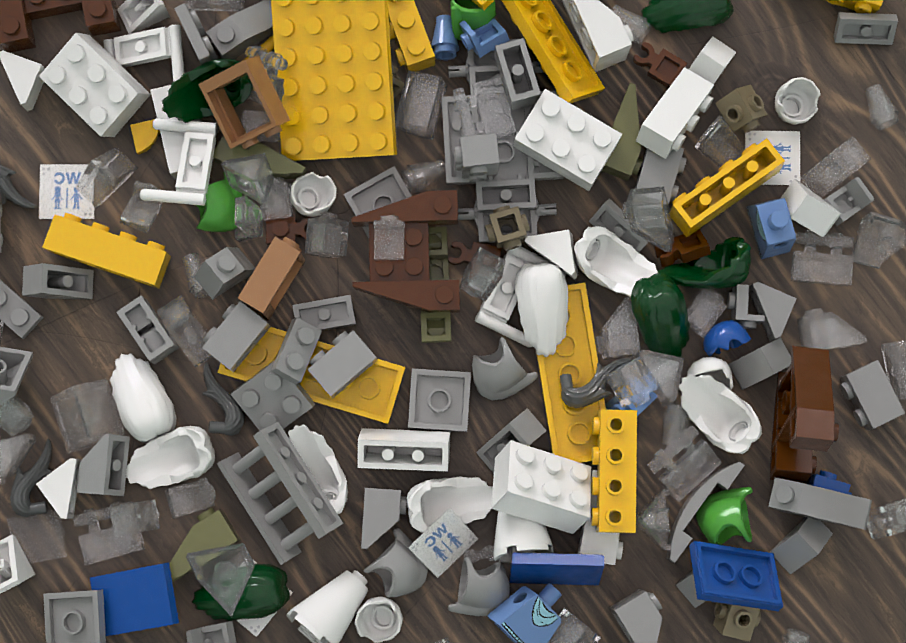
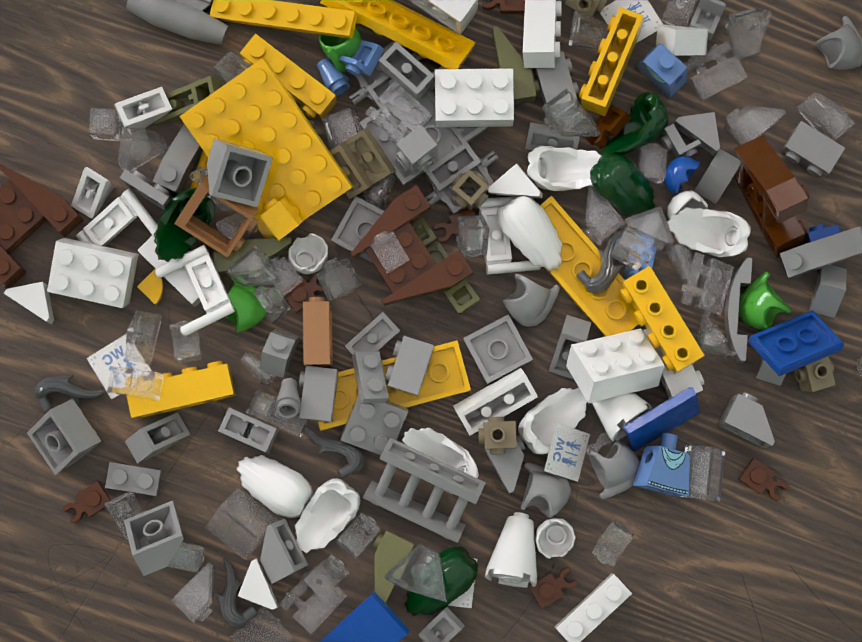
camera: 25 degrees left, 0 degrees up
none -> clear slope [107,366,164,401]
none -> light grey slope [207,138,273,207]
none -> yellow brick [260,197,303,241]
none -> light grey cone [275,378,301,418]
none -> dark tan slope [330,126,396,199]
none -> dark tan brick [478,417,517,455]

